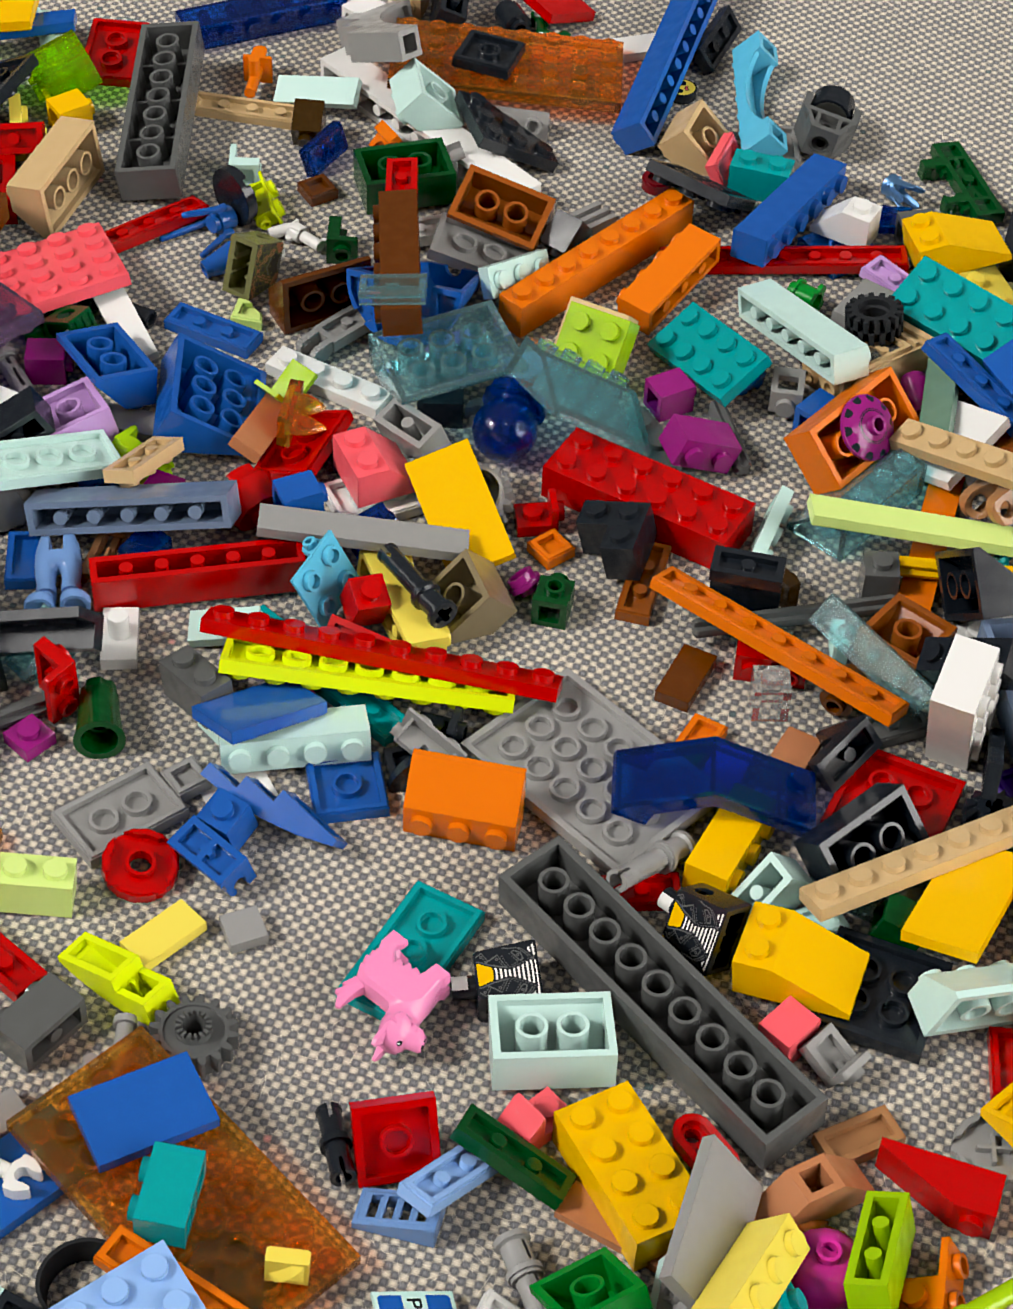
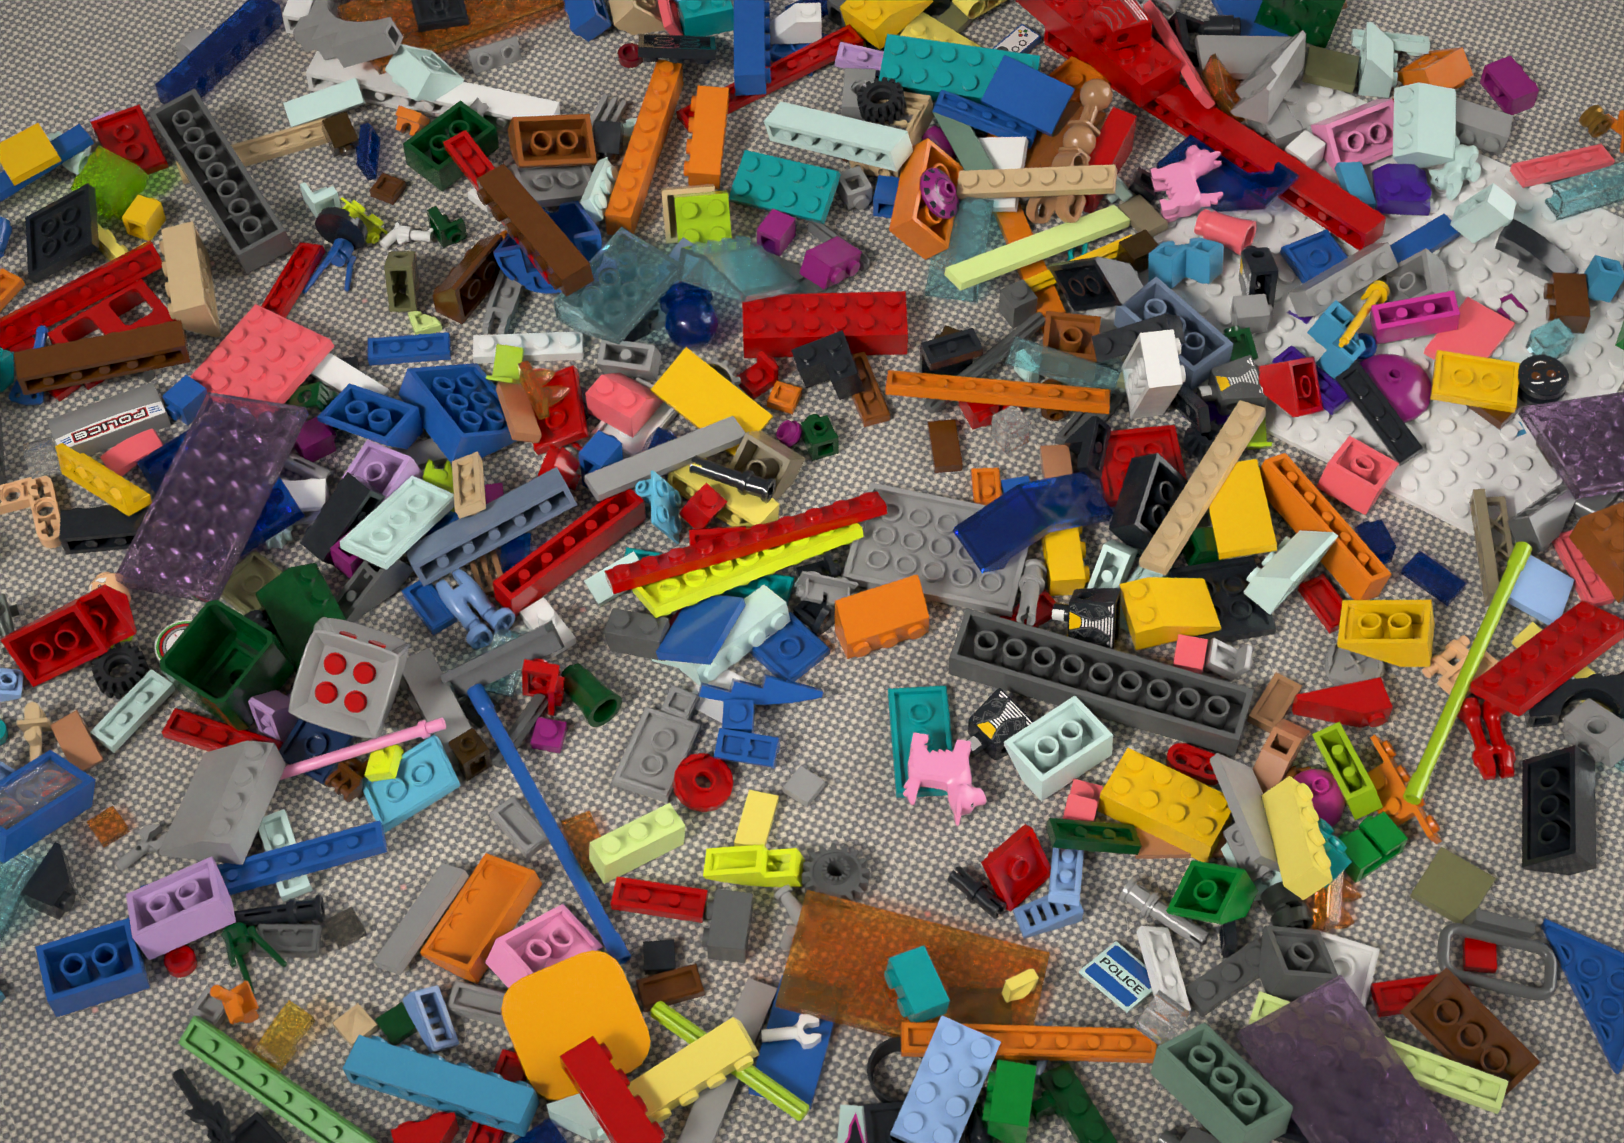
camera: 30 degrees left, 10 degrees up
blue tile [68,1051,220,1173] -> none
blue cone [199,241,231,279] -> none
orange arm [243,45,273,98] -> none
clear light blue tile [358,273,428,305] -> none
black plate [454,90,559,173] -> none
light aqua plate [748,485,795,555] -> none
green brick [787,278,826,311] -> none

